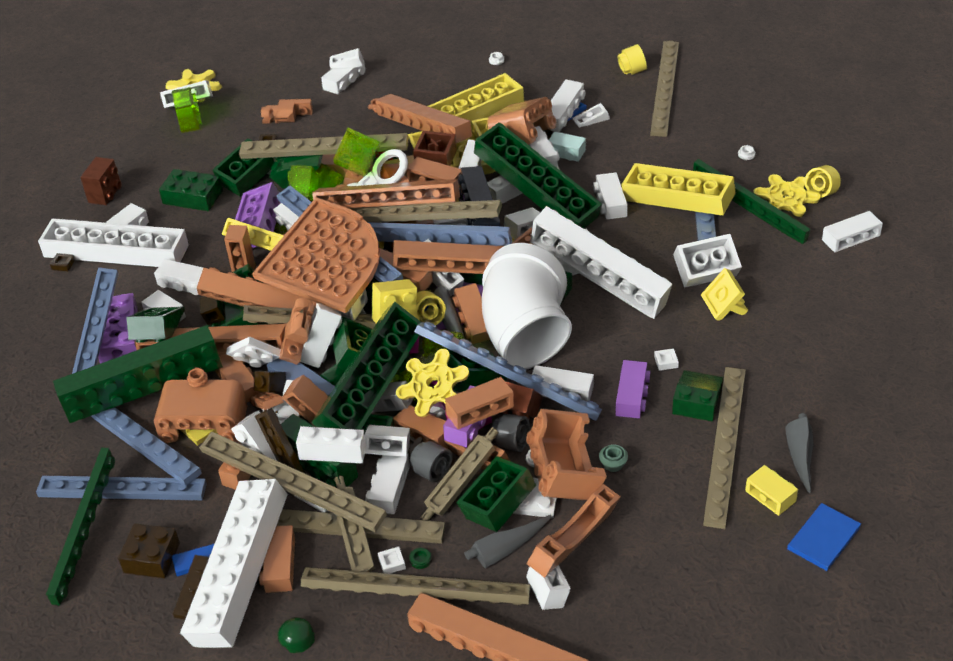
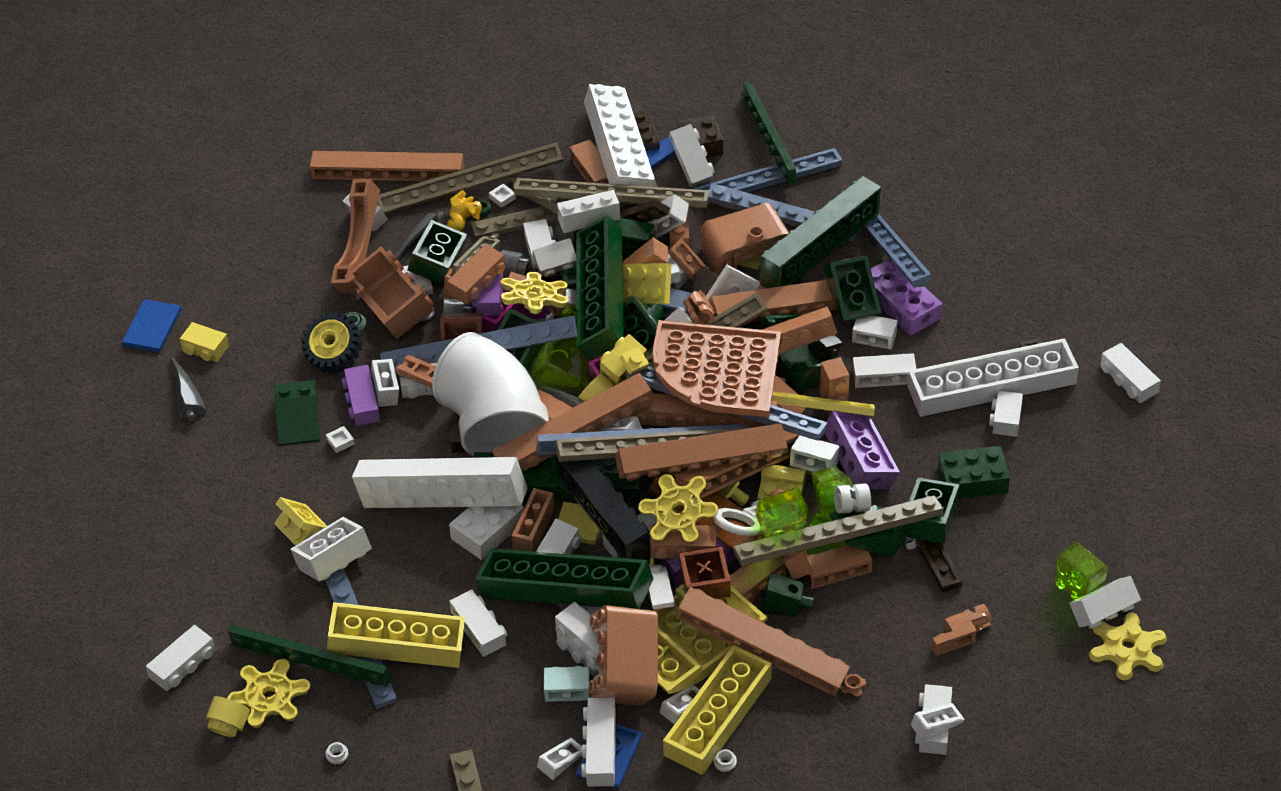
camera: 155 degrees right, 5 degrees up
copper brick [80,157,122,205] -> none
dark green hair [277,617,315,653] -> none
dark tan plate [703,367,745,529] -> none
none -> wheel [301,312,363,373]
none -> white brick [371,359,399,407]
none -> nougat plate [395,355,436,391]
none -> yellow animal [446,190,482,232]
none -> light yellow plate [620,347,649,375]
none -> light yellow plate [622,263,672,304]
none -> light yellow plate [639,474,718,543]
none -> white brick [669,124,715,188]
none -> white wheel [834,484,871,514]
none -> white brick [1101,343,1161,403]

